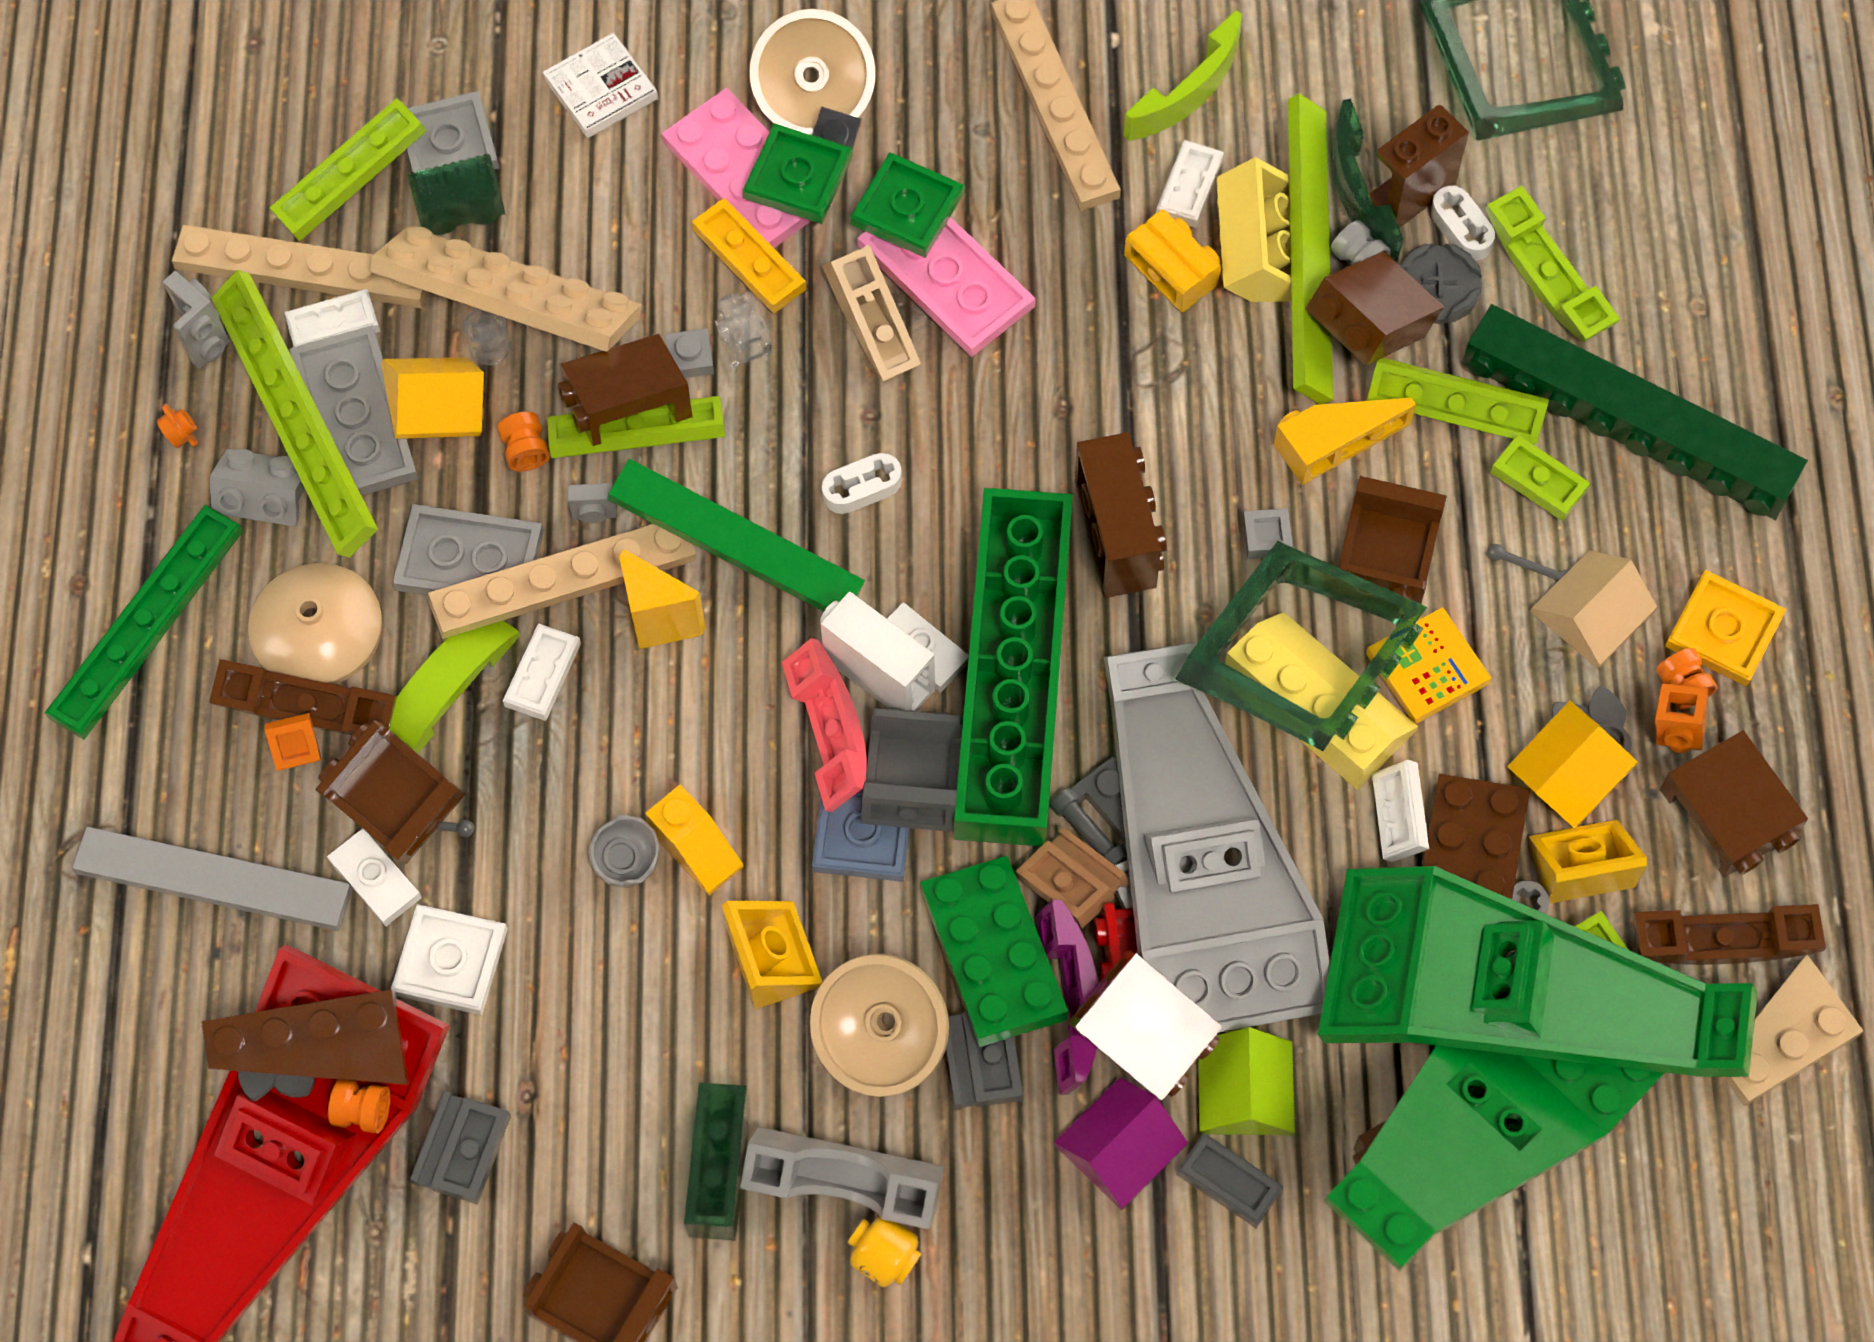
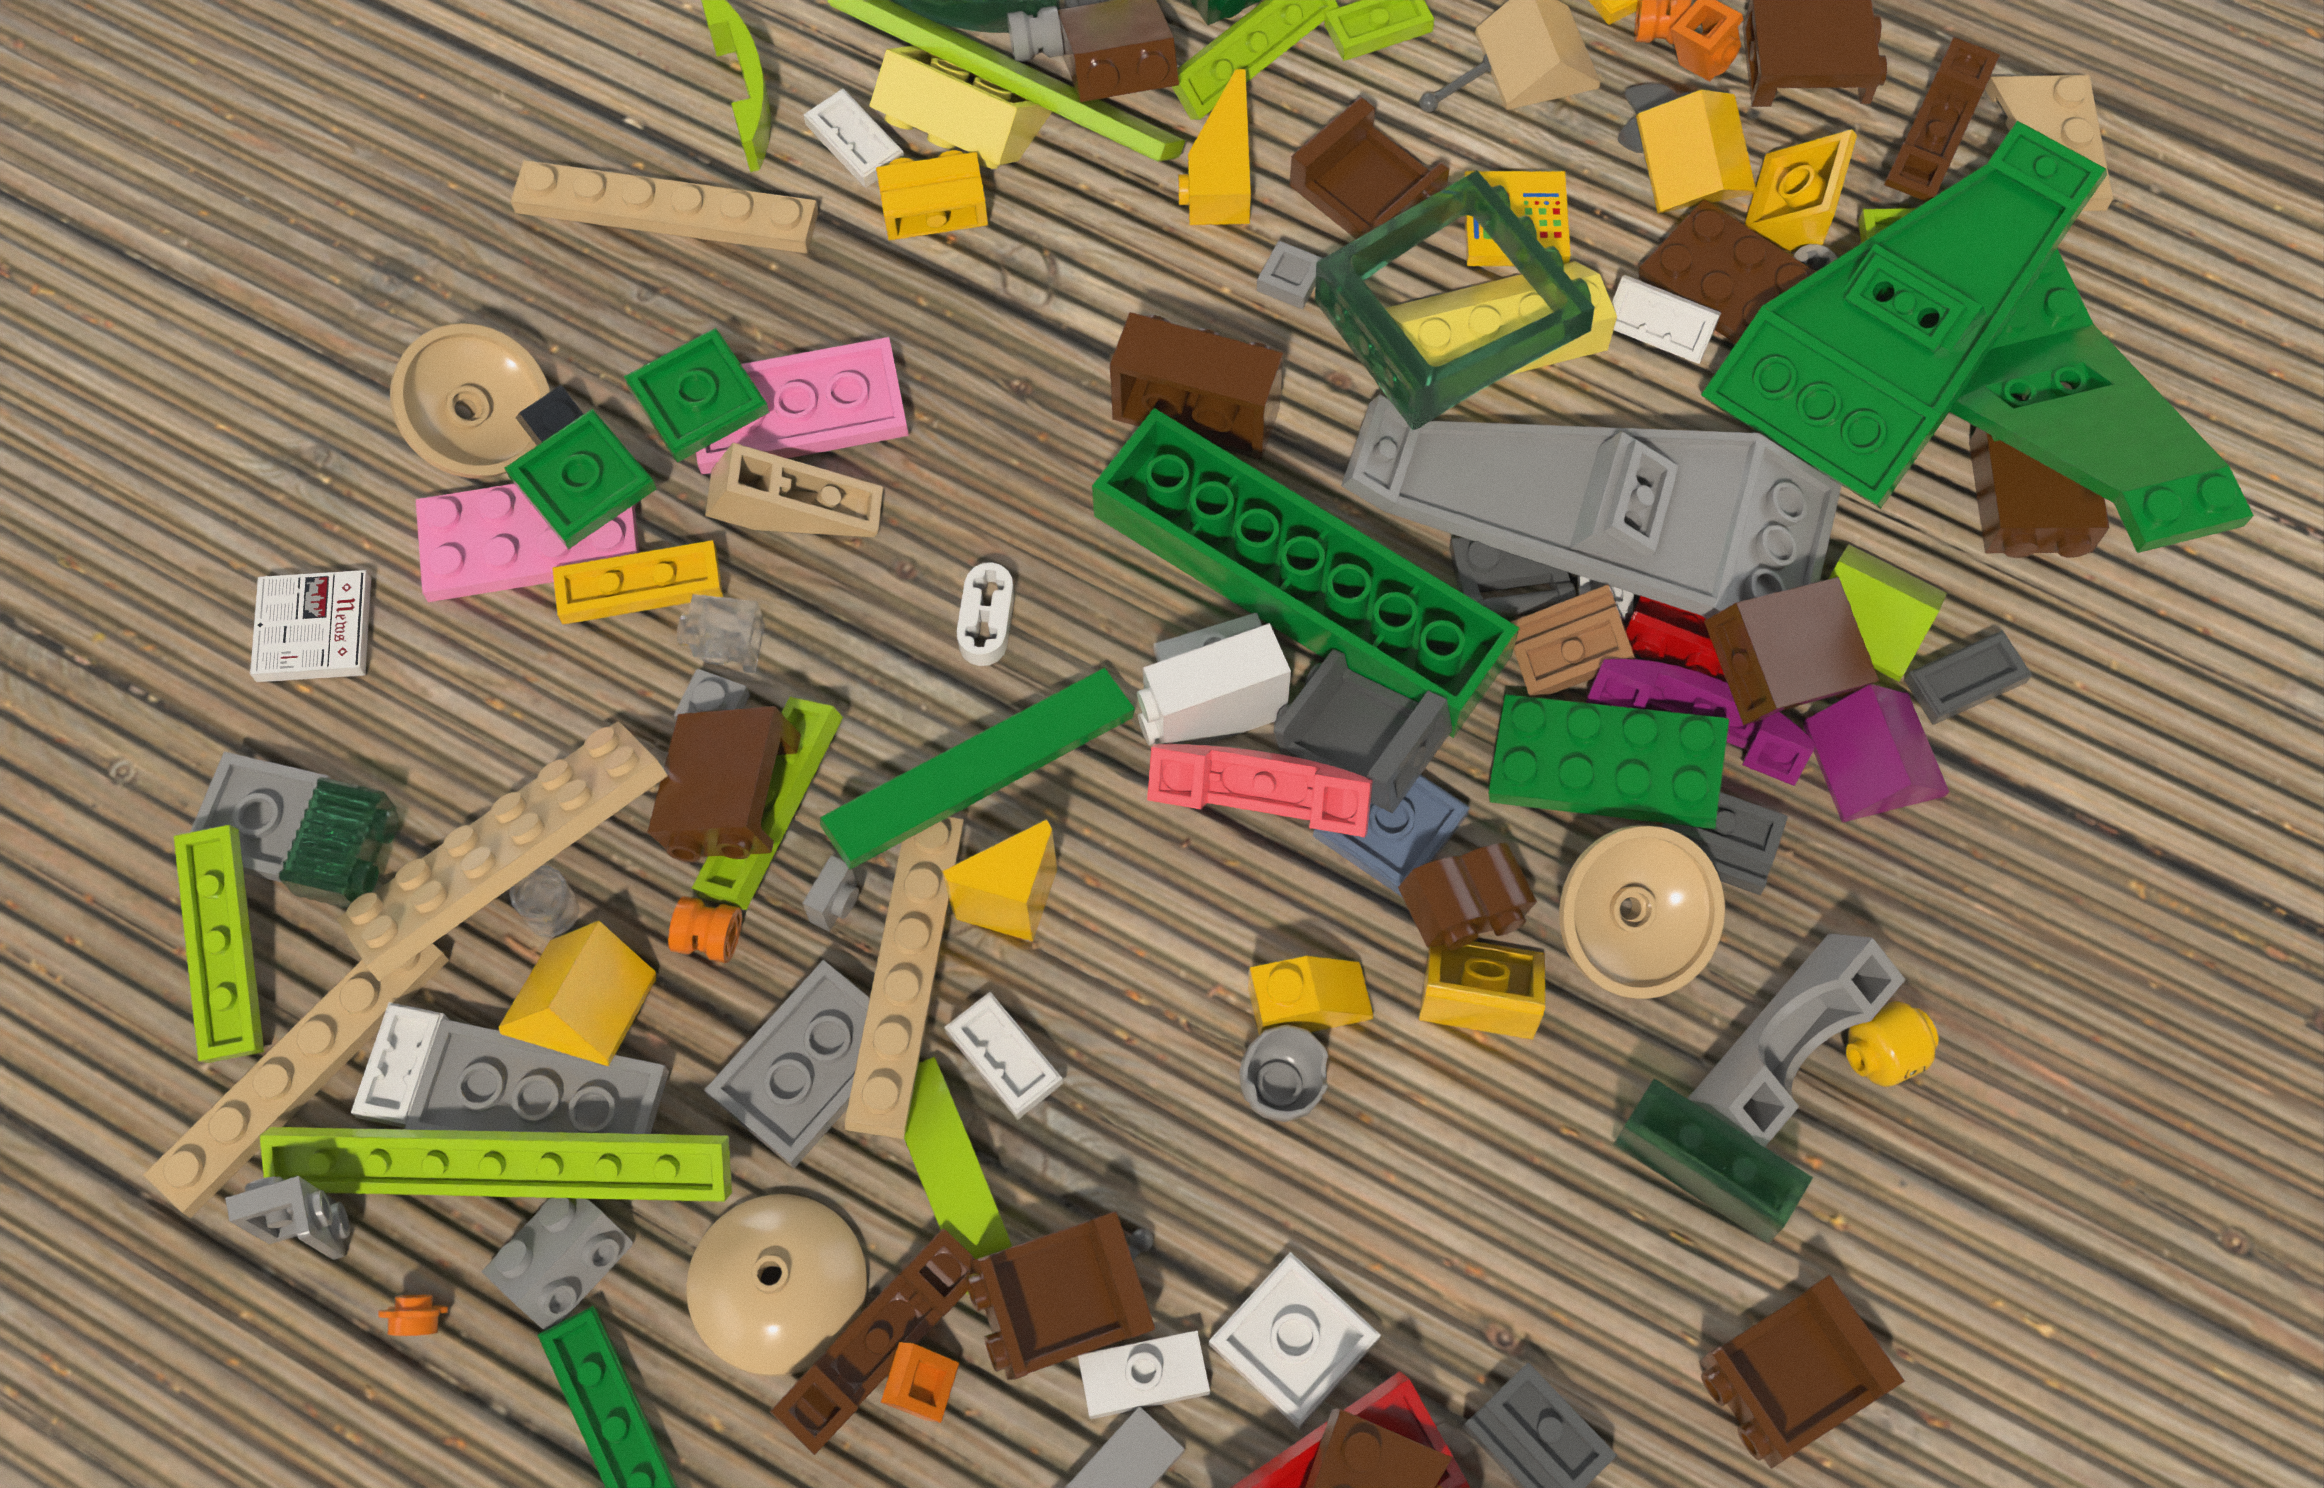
camera: 60 degrees left, 0 degrees up
none -> reddish brown brick [1398,843,1537,950]

